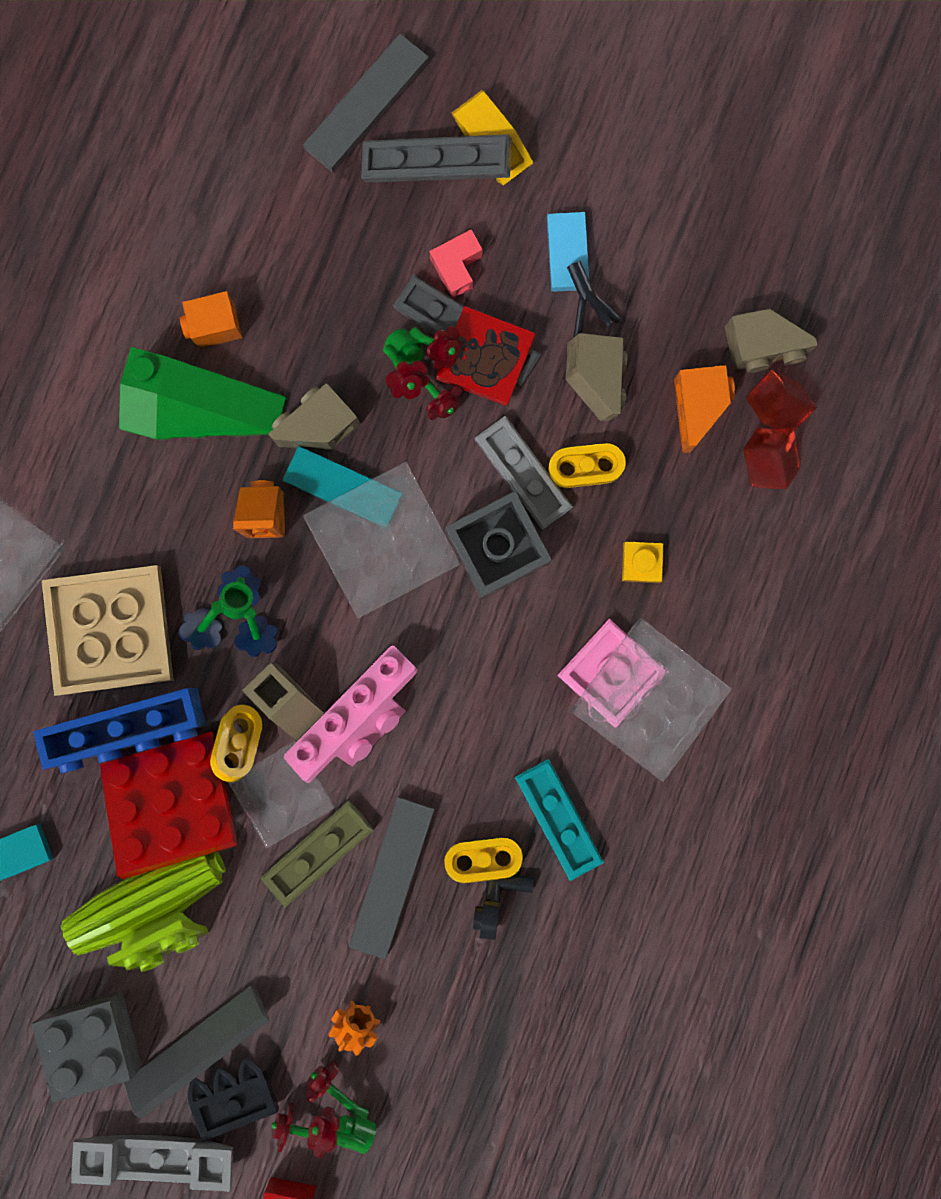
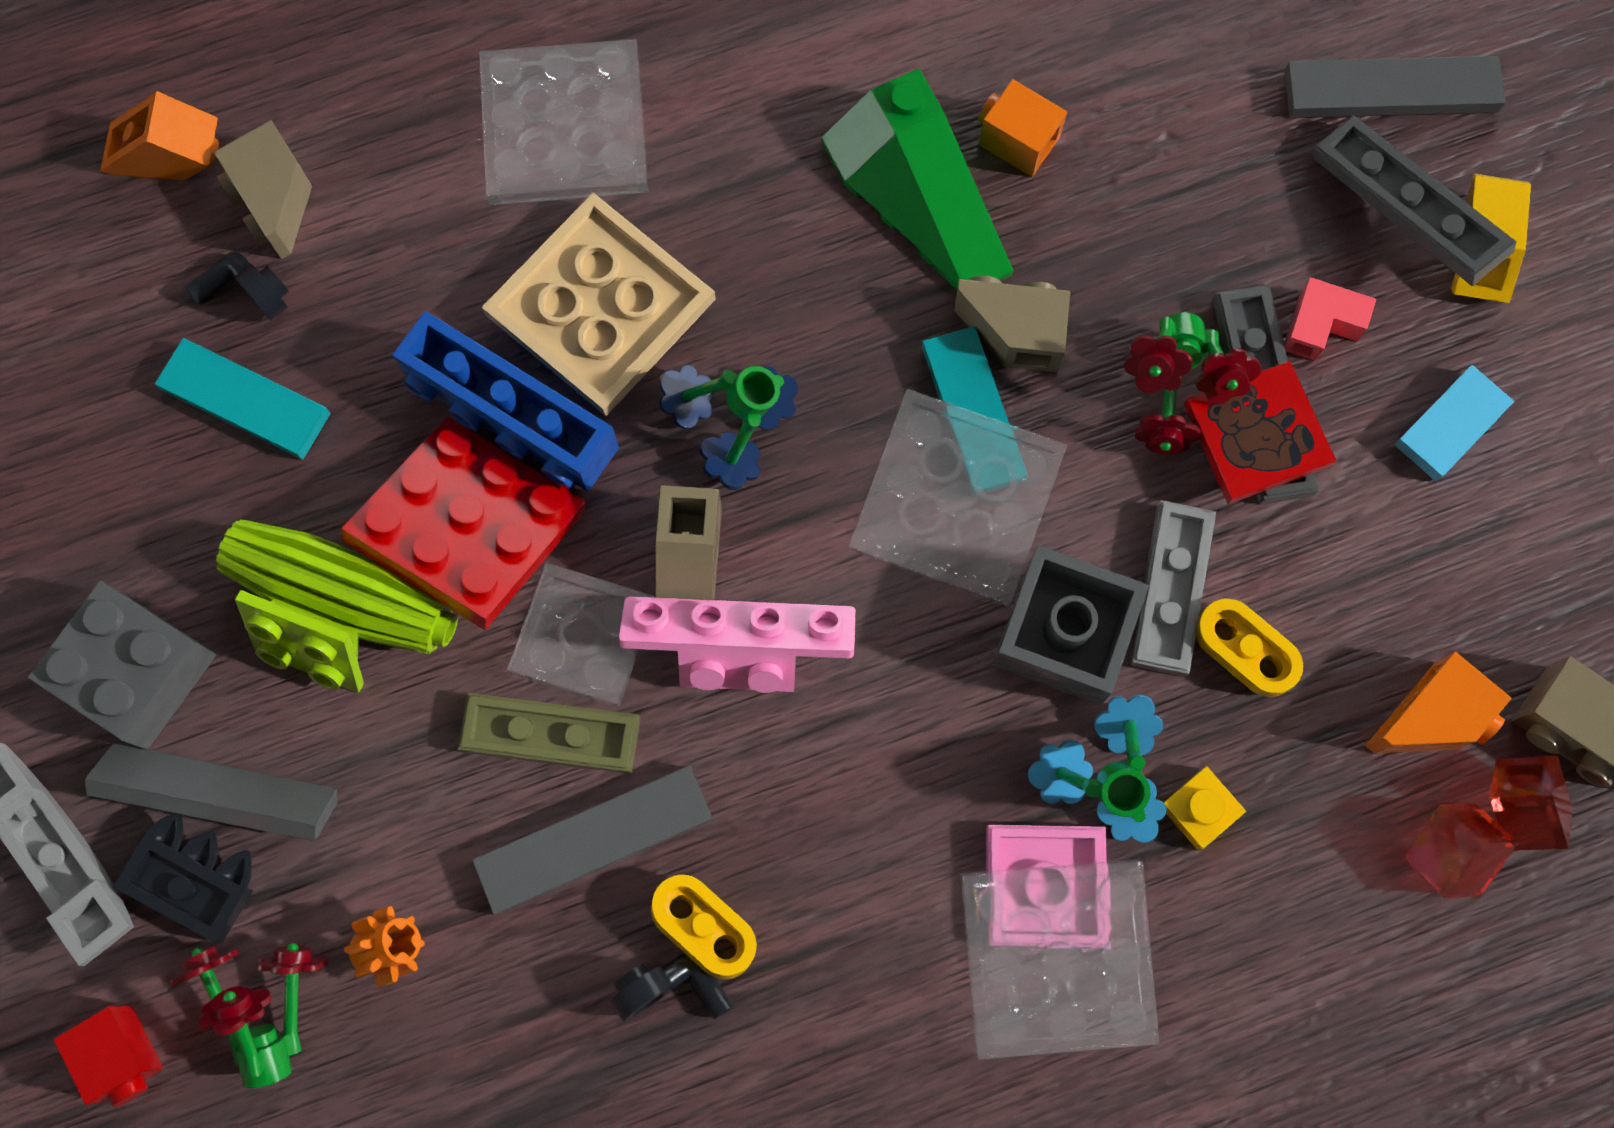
camera: 50 degrees right, 10 degrees down
yellow plate [210,705,262,782] -> none
orange slope [233,480,285,538] -> none
teal tile [514,759,604,881] -> none
dark tan slope [566,333,627,422] -> none
black plant [567,261,621,338] -> none
none -> dark azure plant [1028,695,1167,843]

